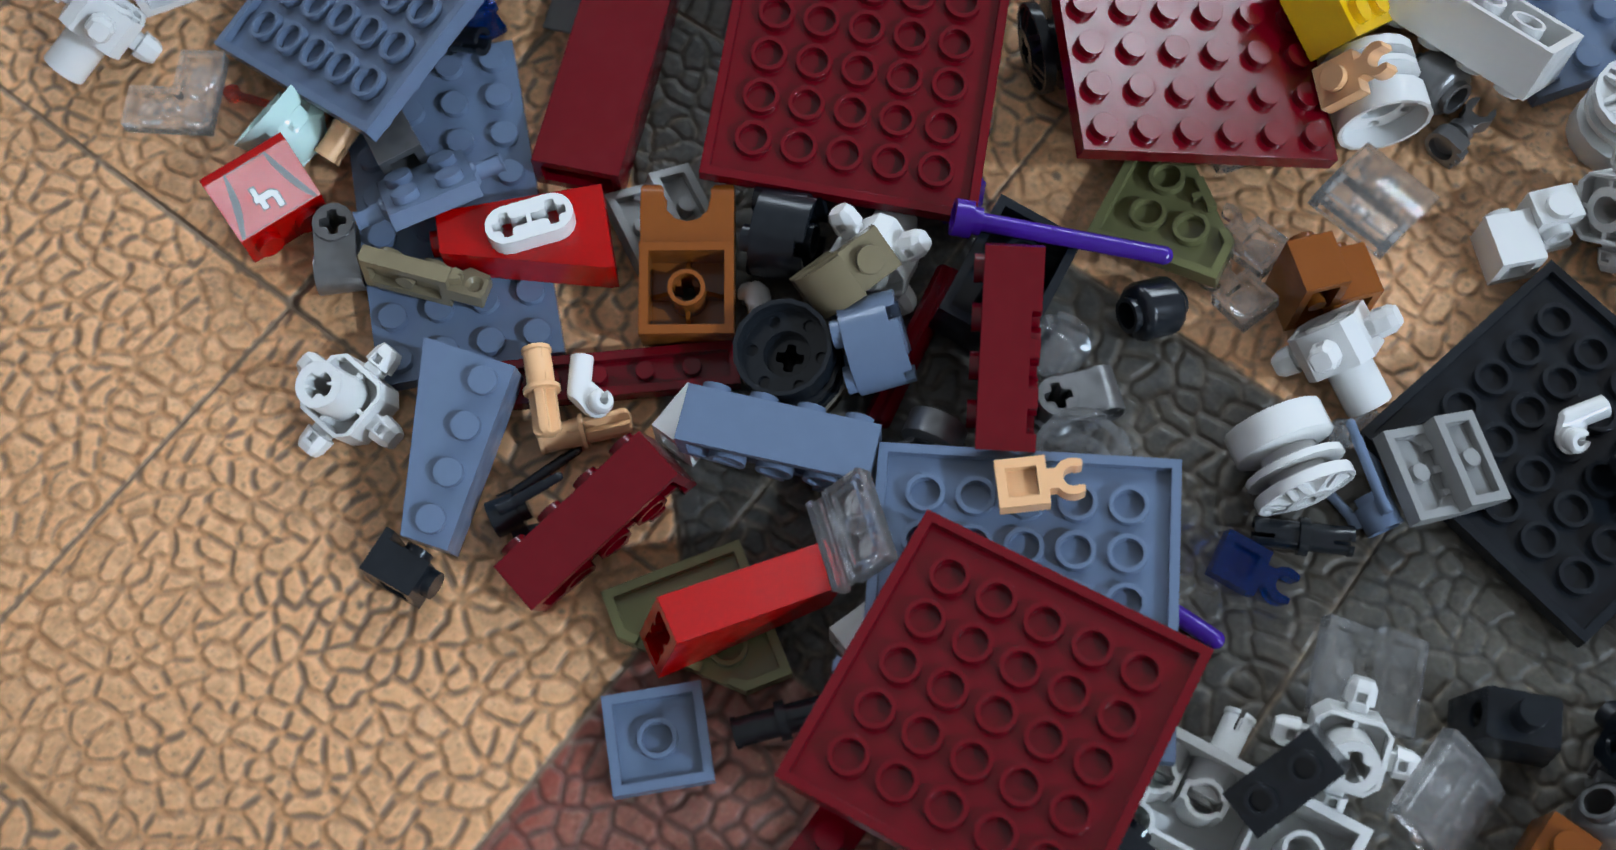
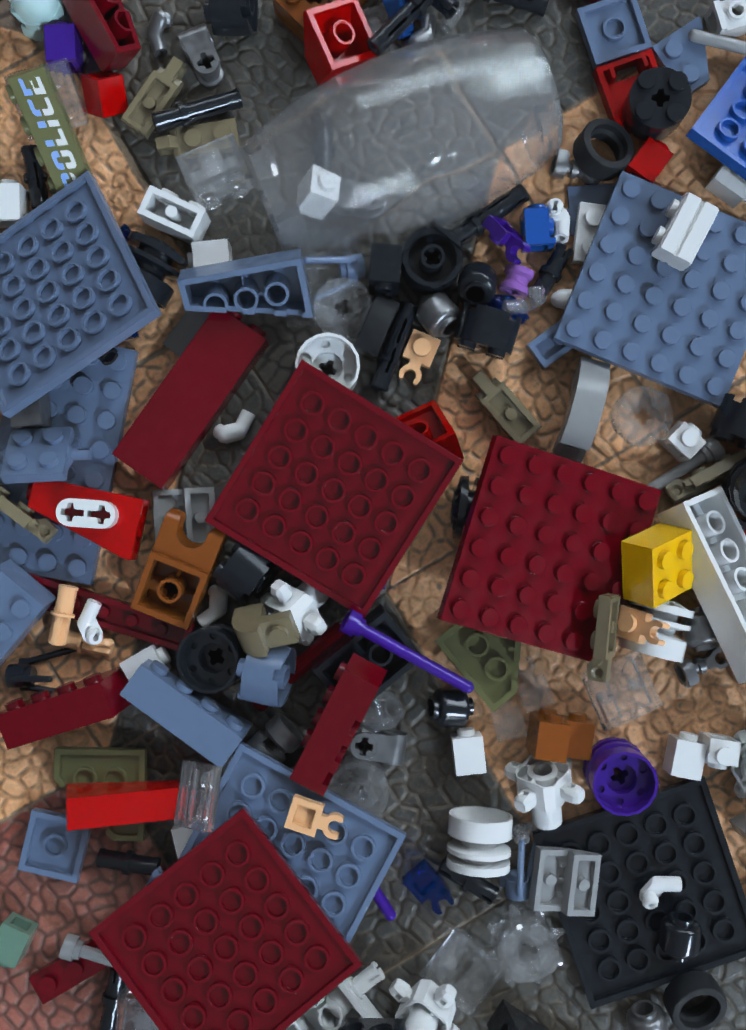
camera: 15 degrees right, 20 degrees up
none -> white arm [213,409,256,444]
none -> white brick [450,727,487,776]
none -> clear brick [485,904,565,985]
none -> dark purple wheel [582,737,659,816]
none -> dark tan hinge [587,593,621,683]

